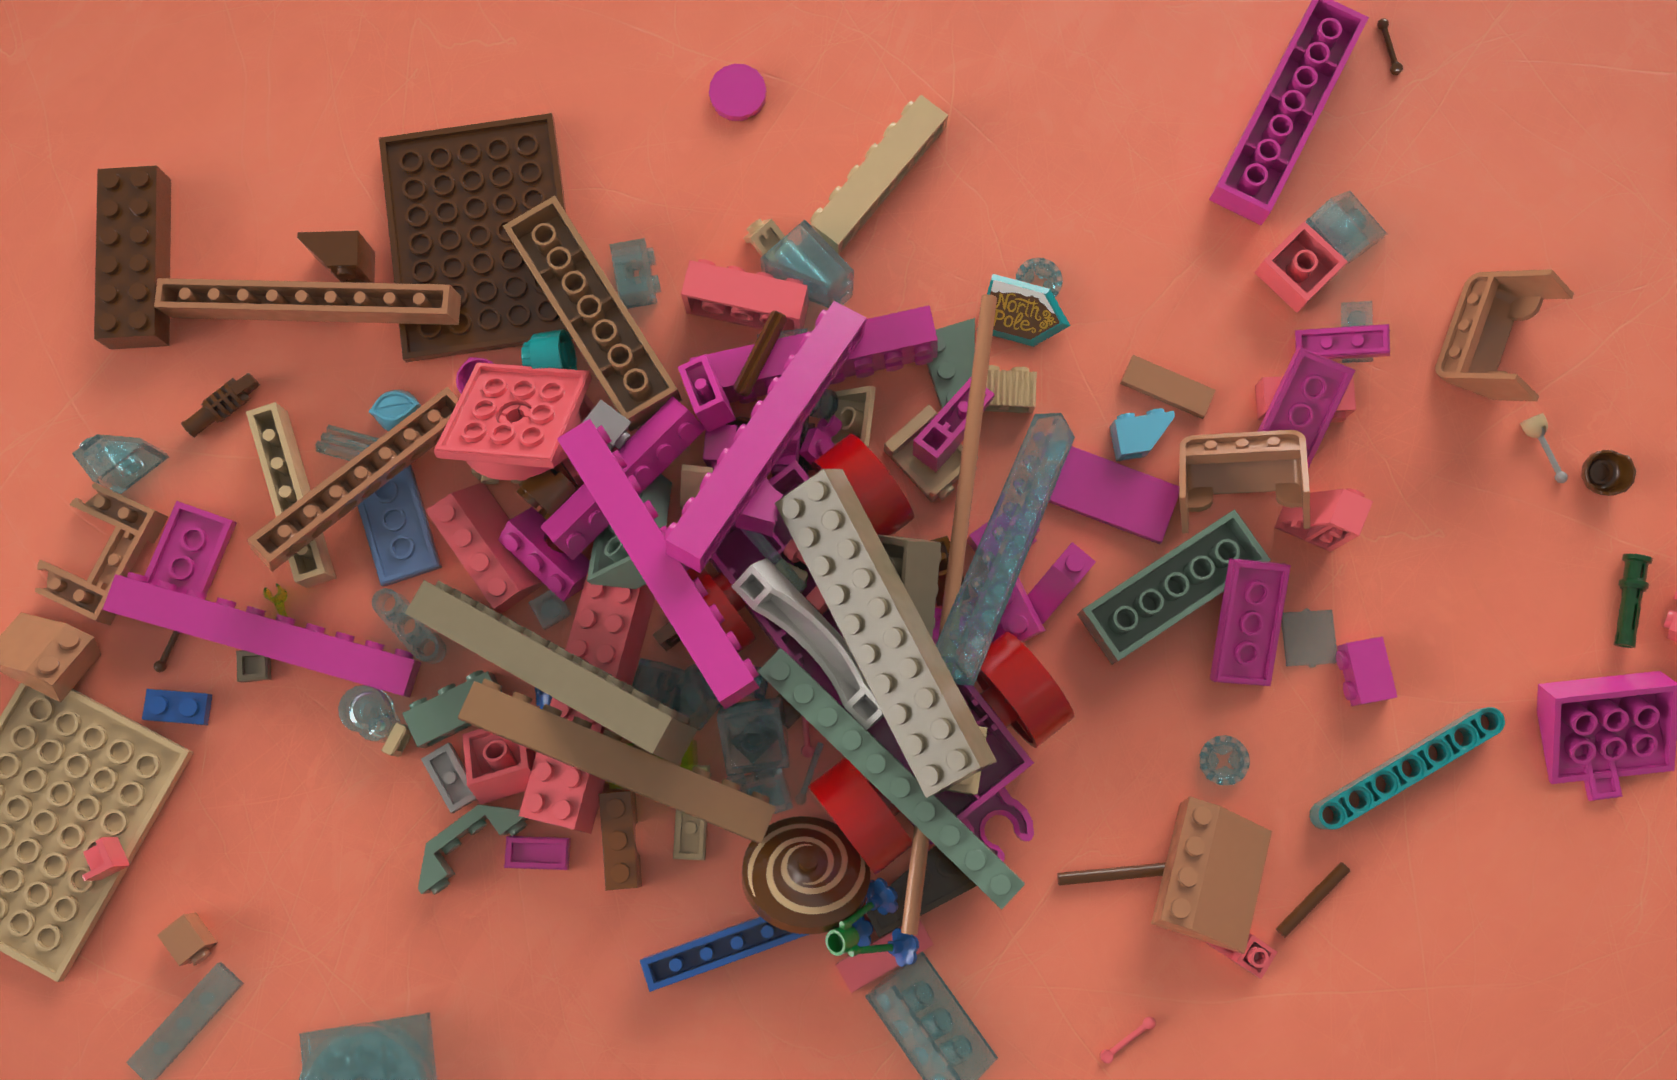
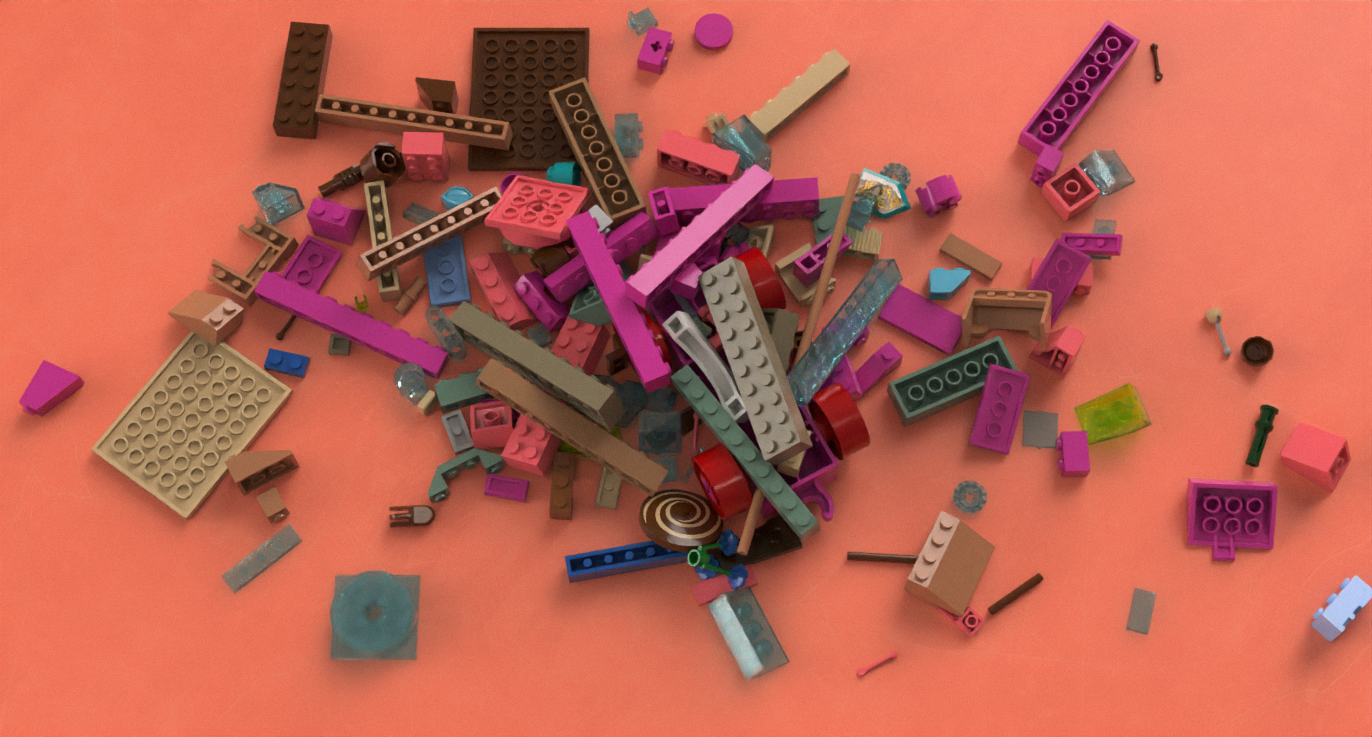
camera: 10 degrees right, 10 degrees down
coral panel [82,837,130,881] -> none
reddish brown axle [733,311,787,397] -> none
teal beam [1309,707,1505,830] -> none
nougat windscreen [1435,269,1574,401] -> none
none -> nougat slope [225,450,300,495]
none -> dark pink slope [306,198,366,246]
none -> reddish brown brick [360,142,406,188]
none -> reddish brown arm [389,505,435,528]
none -> nougat pin [393,276,427,315]
none -> coral brick [402,132,450,182]
none -> clear light blue bracket [627,8,658,36]
none -> dark pink brick [637,27,674,75]
none -> clear light blue slope [846,185,883,232]
none -> dark pink brick [915,174,962,218]
none -> dark pink brick [1030,144,1064,187]
none -> clear neon green slope [1074,382,1152,445]
none -> clear light blue tile [1126,588,1156,635]

